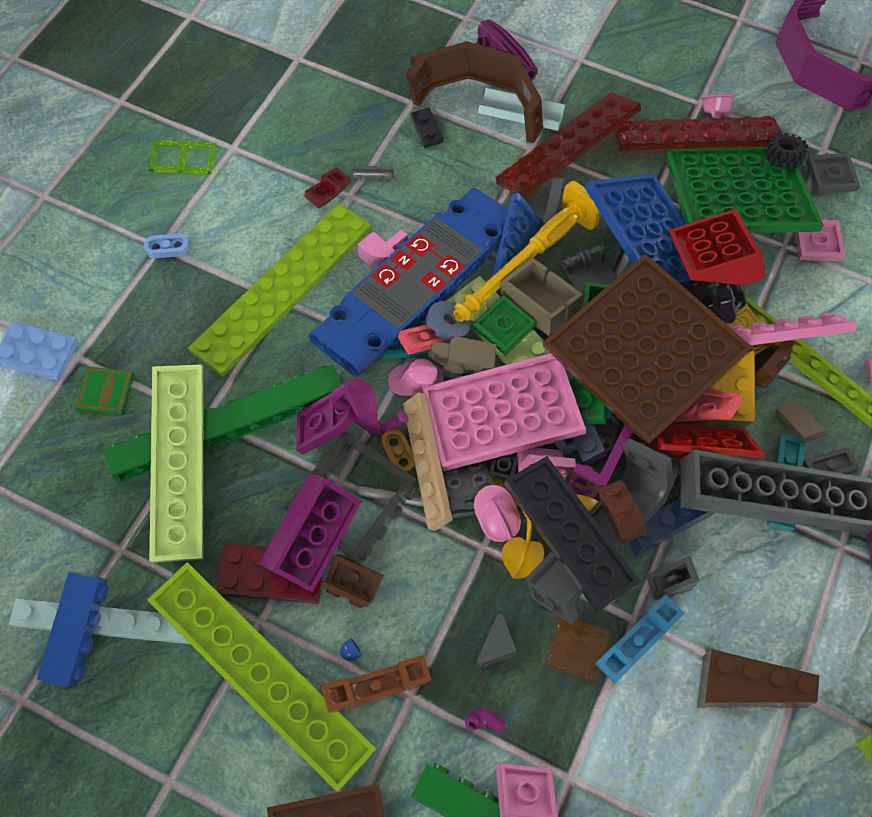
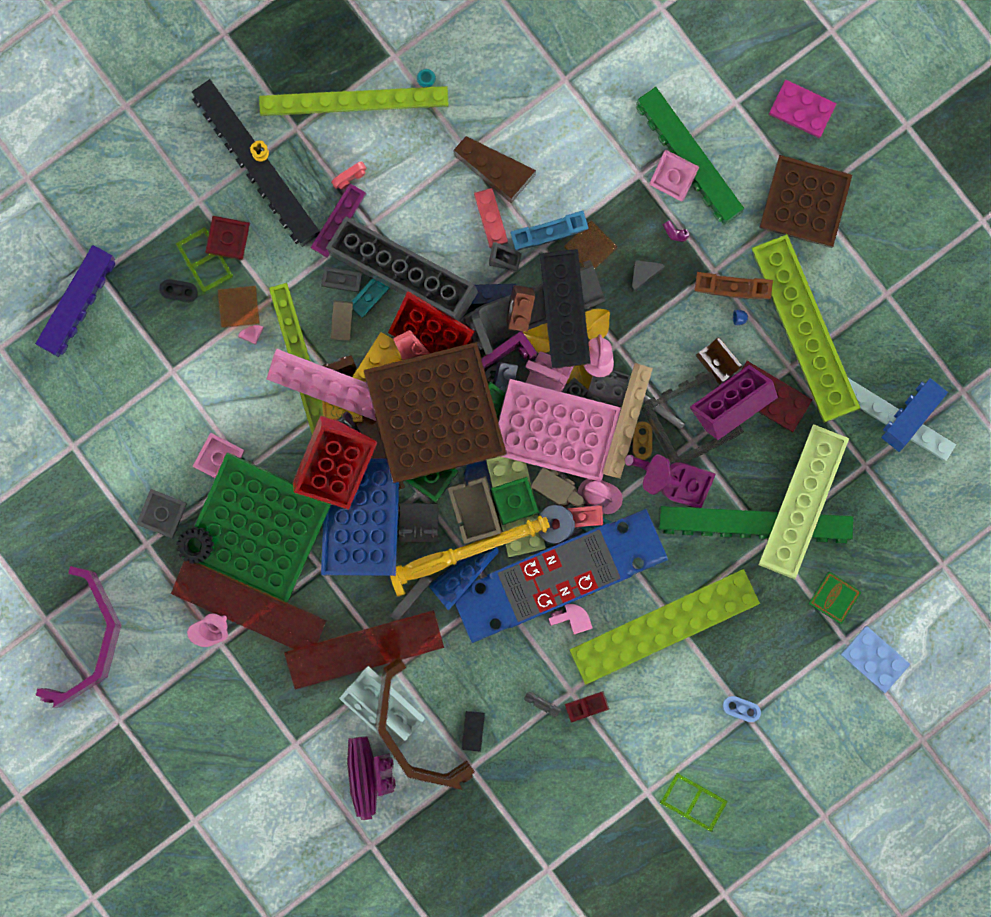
camera: 155 degrees left, 20 degrees up
none -> coral plate [474,188,508,248]

